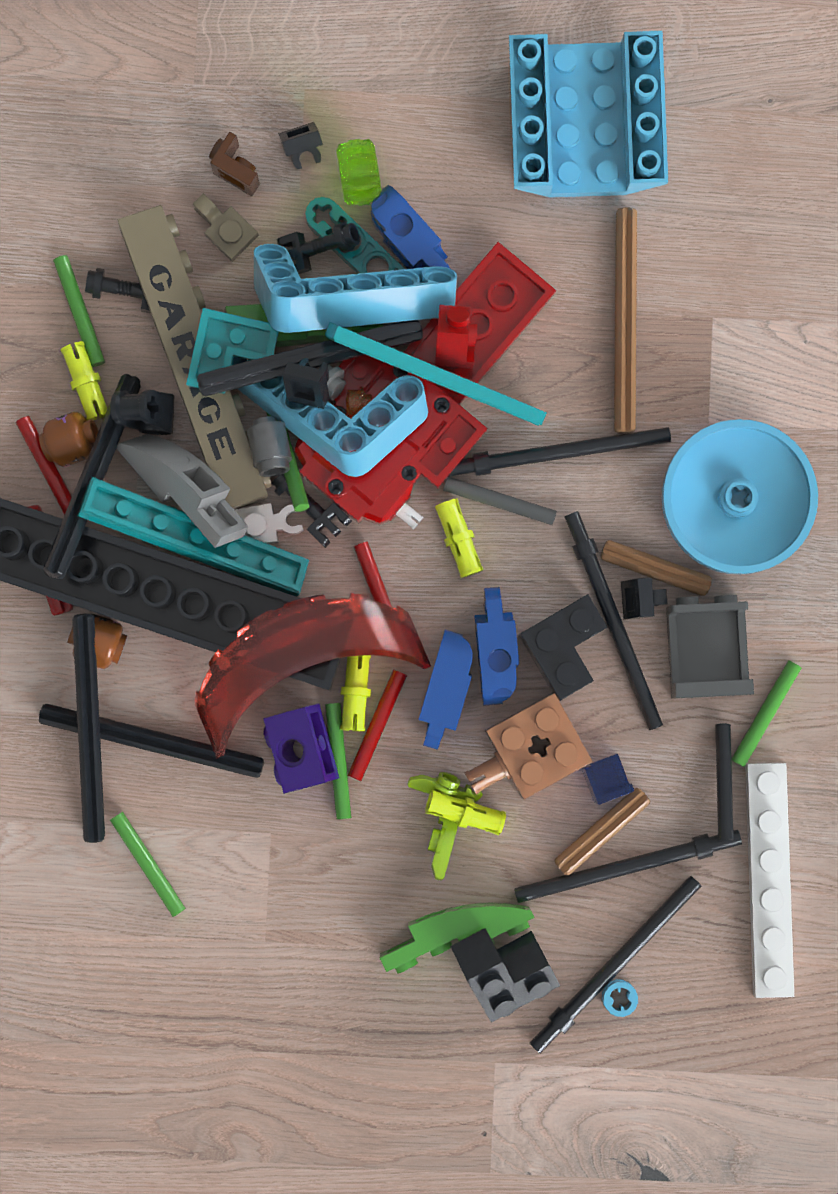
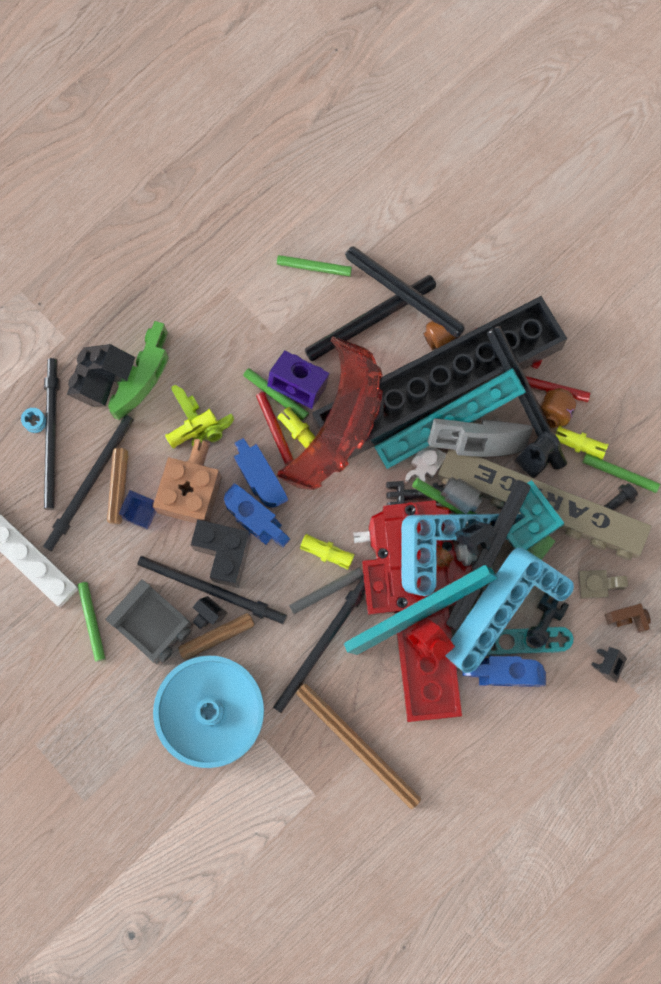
camera: 140 degrees right, 10 degrees down
clear neon green gear [336,139,382,206] -> none
red bar [354,541,407,654] -> none
medium azure slope [509,31,668,198] -> none
black bar [715,723,734,841] -> none

